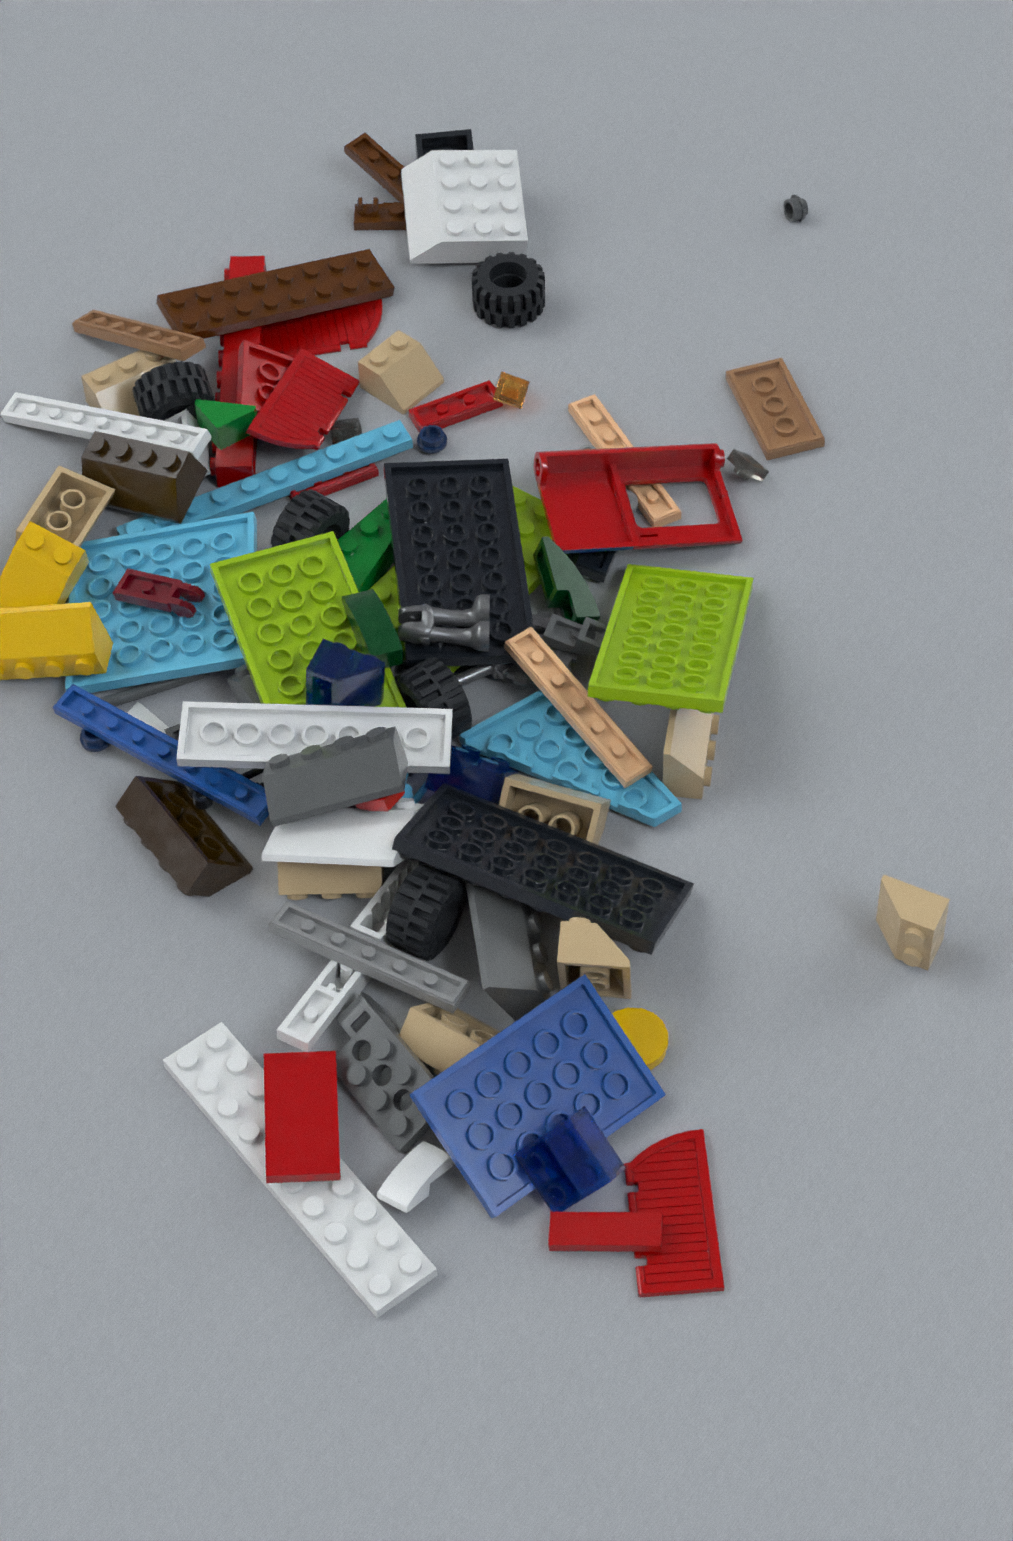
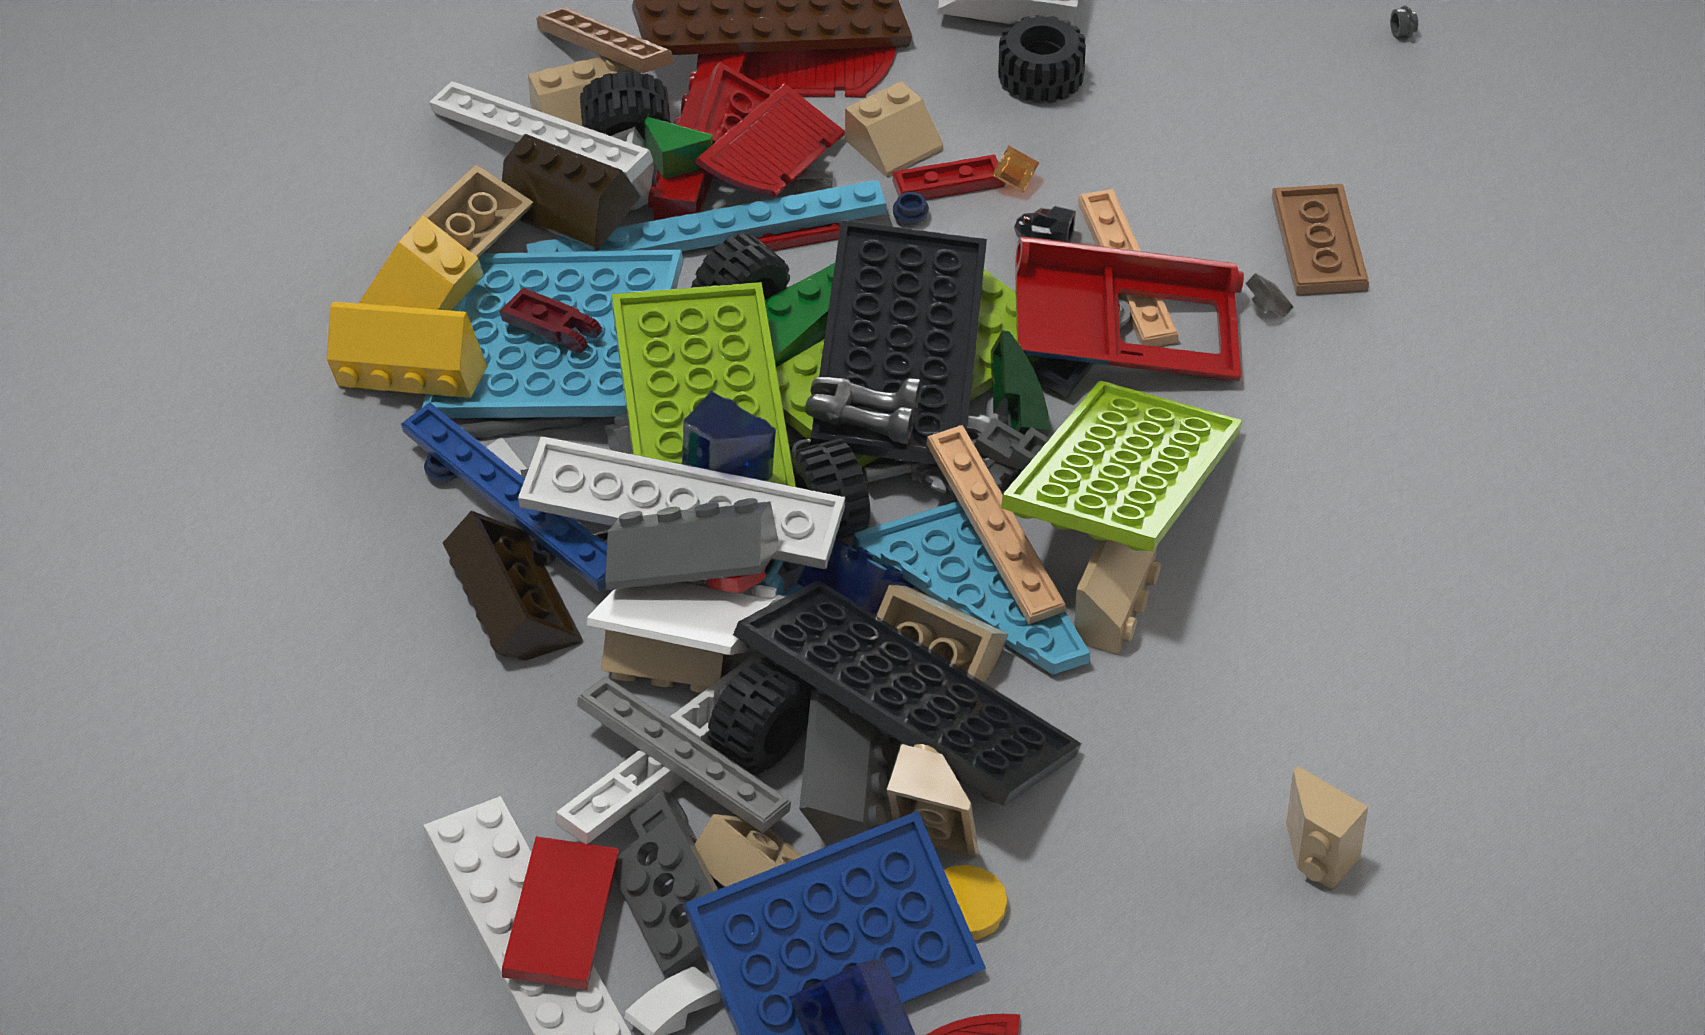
camera: 10 degrees right, 5 degrees down
dark green slope [341,589,403,672] -> none
none -> black rock [1014,205,1076,242]

